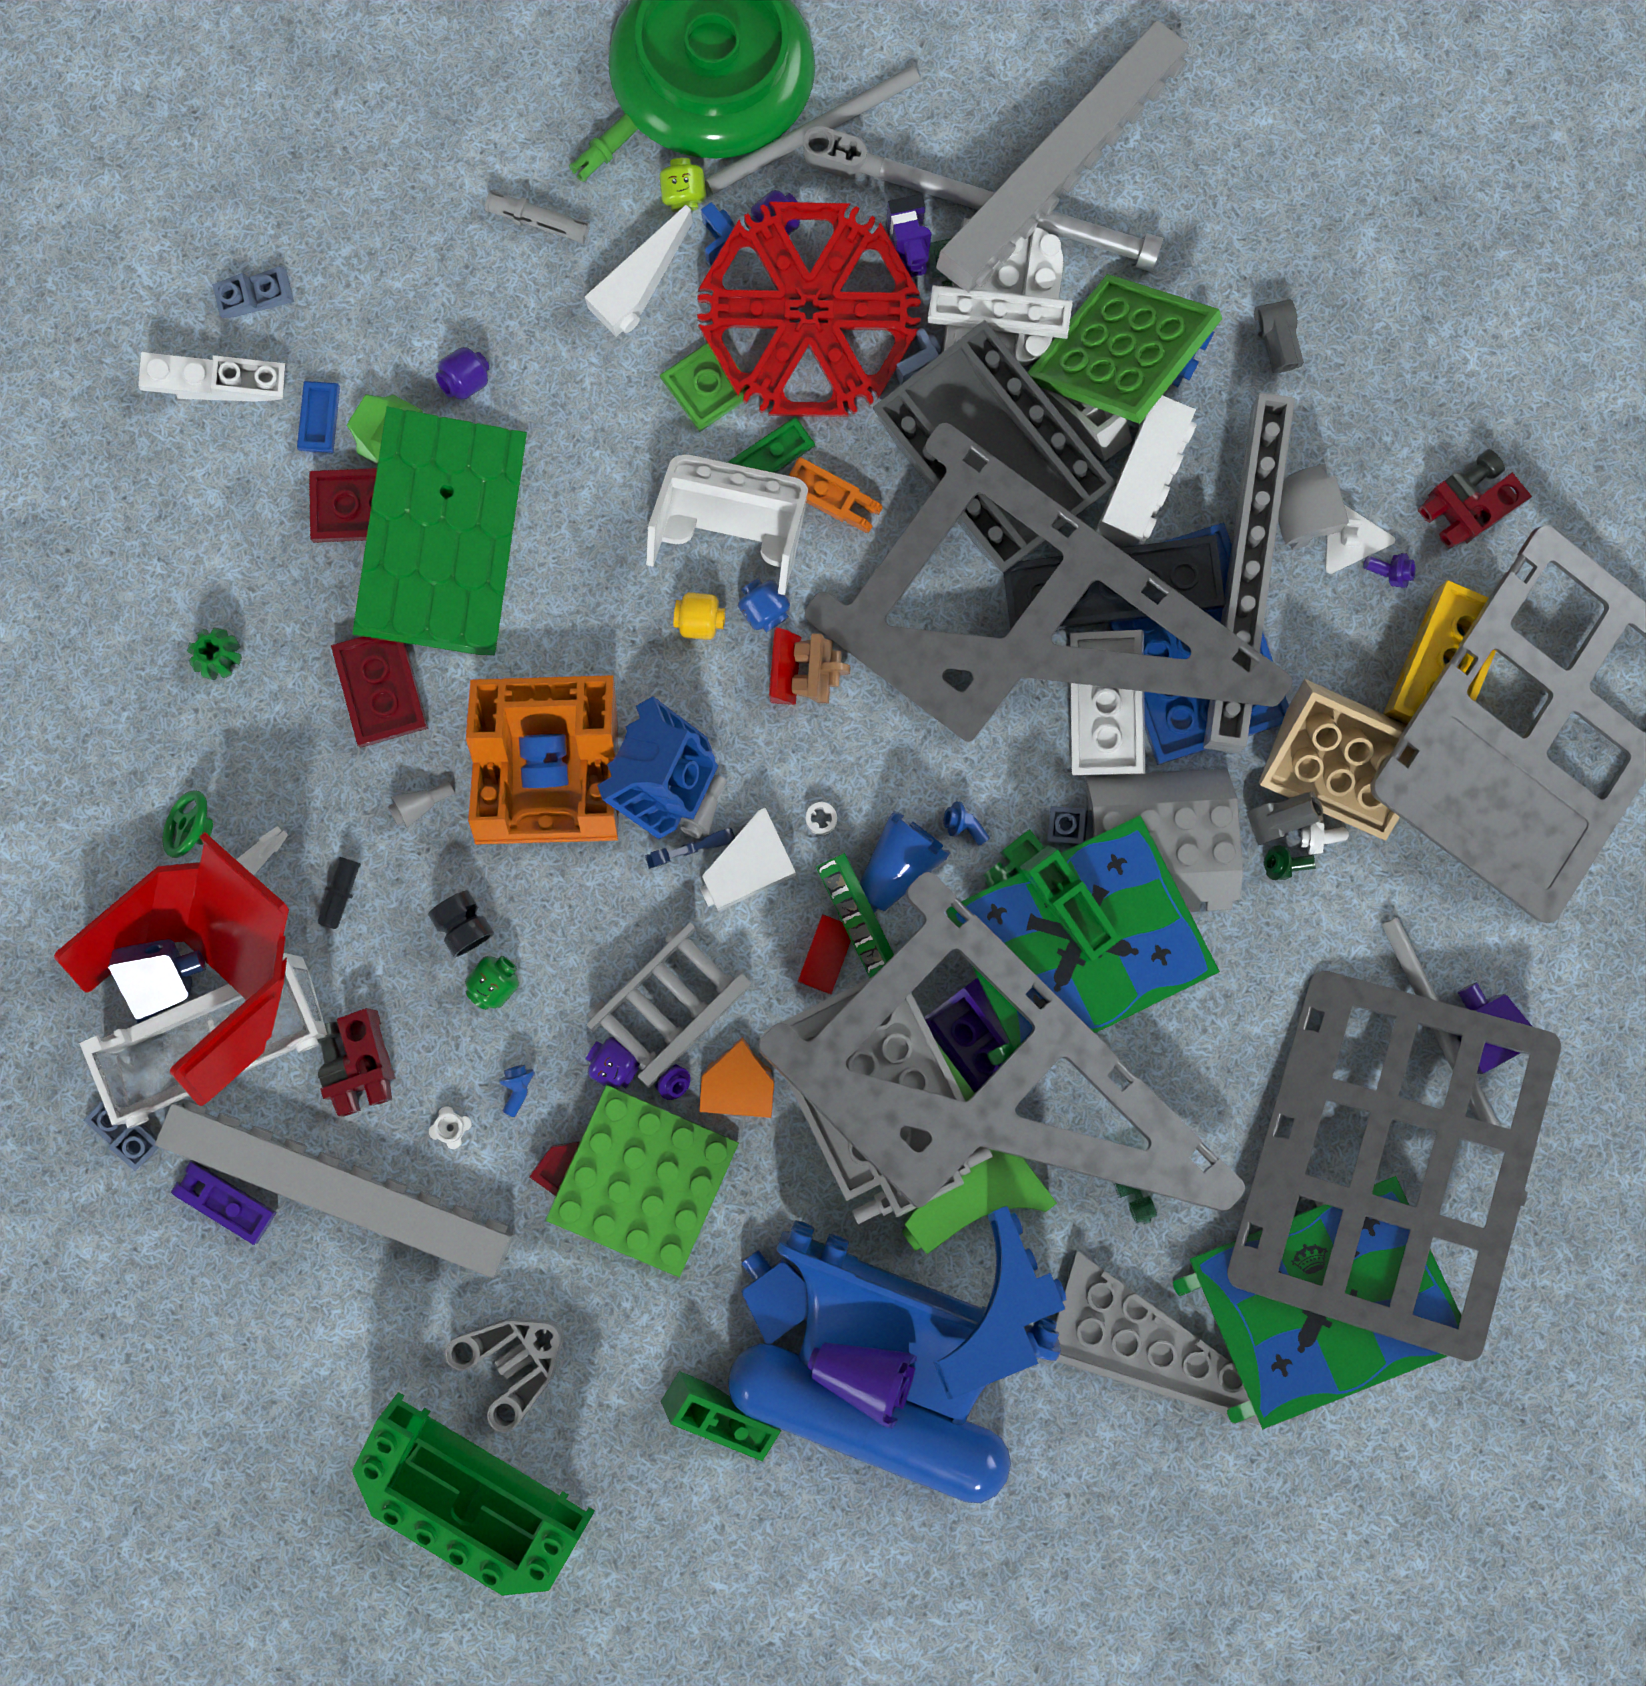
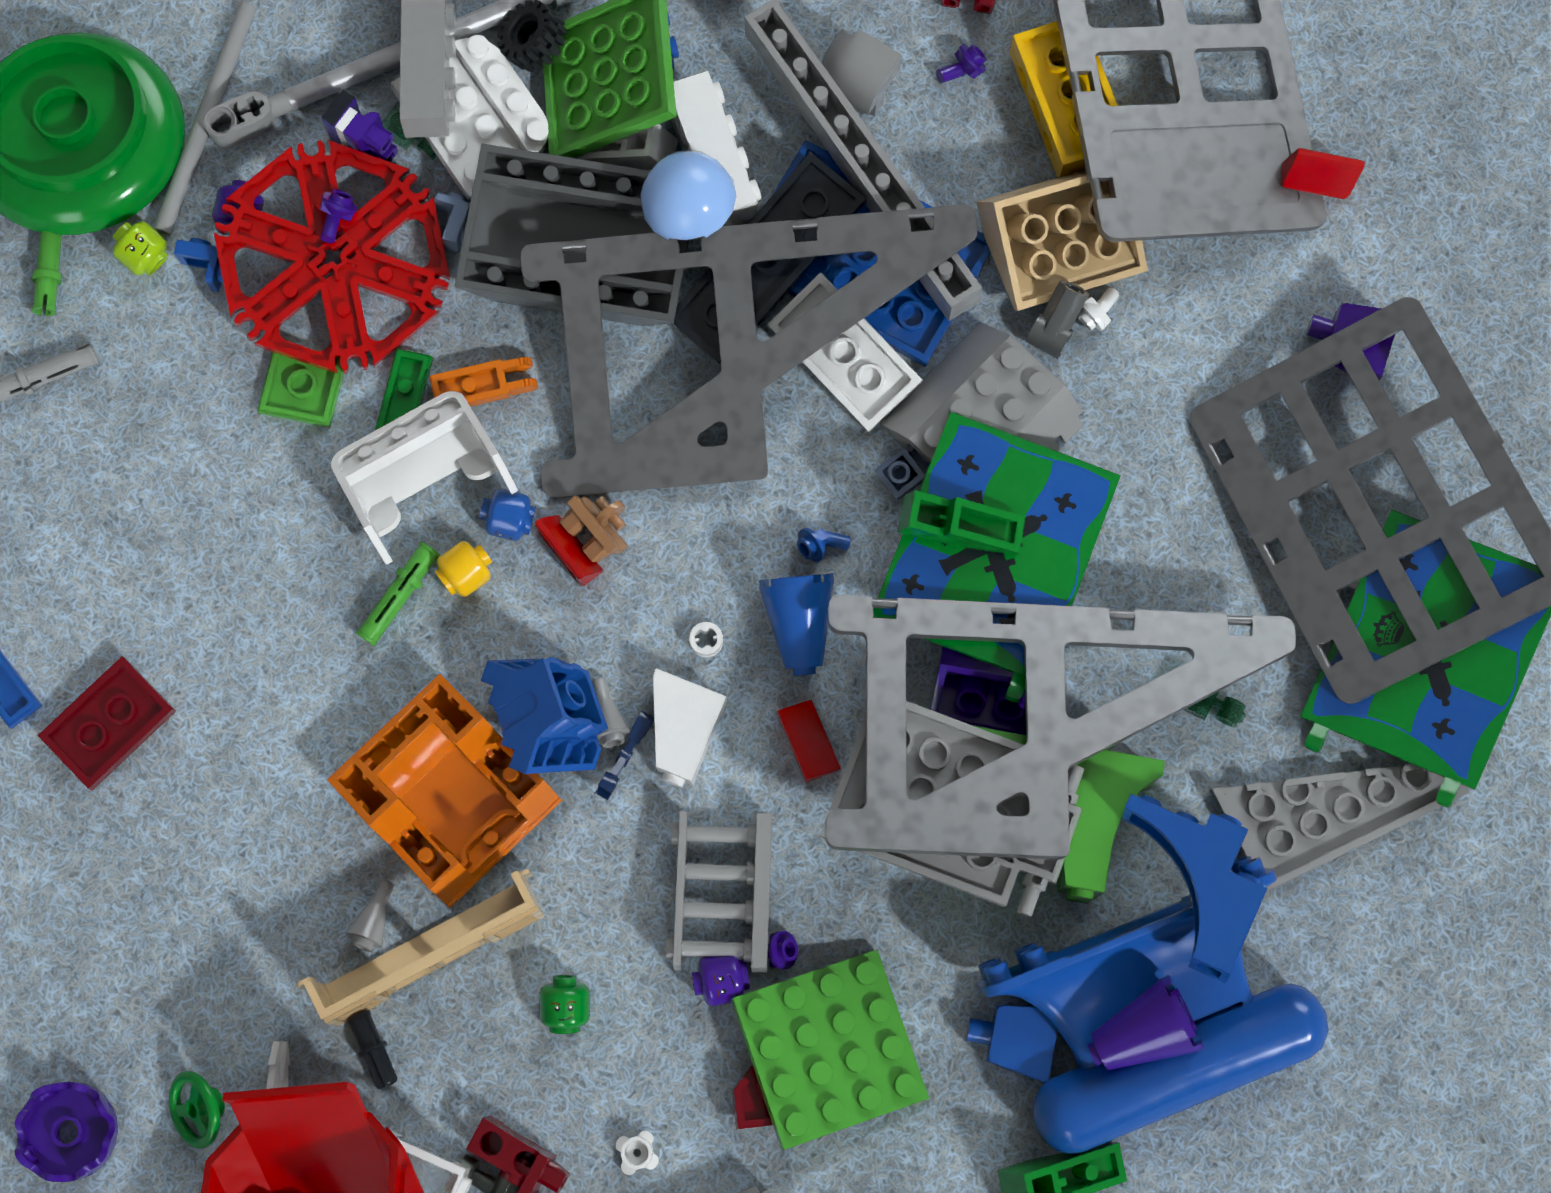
camera: 45 degrees left, 5 degrees down
green piece [187,627,242,680] -> none
dark red plate [331,636,429,748] -> none
bright green slope [347,394,423,466] -> none
green piece [352,406,527,656] -> none
black wheel [428,890,494,958] -> none
dark purple head [435,347,489,400] -> none
blue plate [499,1065,535,1117] -> none
blue wheel [519,734,569,788] -> none
white slope [585,205,693,337] -> none
orange slope [699,1037,775,1118] -> none
green tile [816,853,894,978] -> none
white tile [928,285,1073,339] -> none
green plate [983,829,1045,888] -> none
dark green plate [1264,845,1316,881] -> none
white piece [1326,505,1395,574] -> none
light grey piece [1381,917,1502,1155] -> none
none -> dark purple plate [14,1082,118,1182]
none -> tan piece [296,869,545,1026]
none -> dark purple plate [320,189,357,243]
none -> bright green pin [355,541,440,647]
none -> black tyre [497,0,567,72]
none -> light blue cylinder [641,151,737,240]
none -> red slope [1281,148,1365,199]

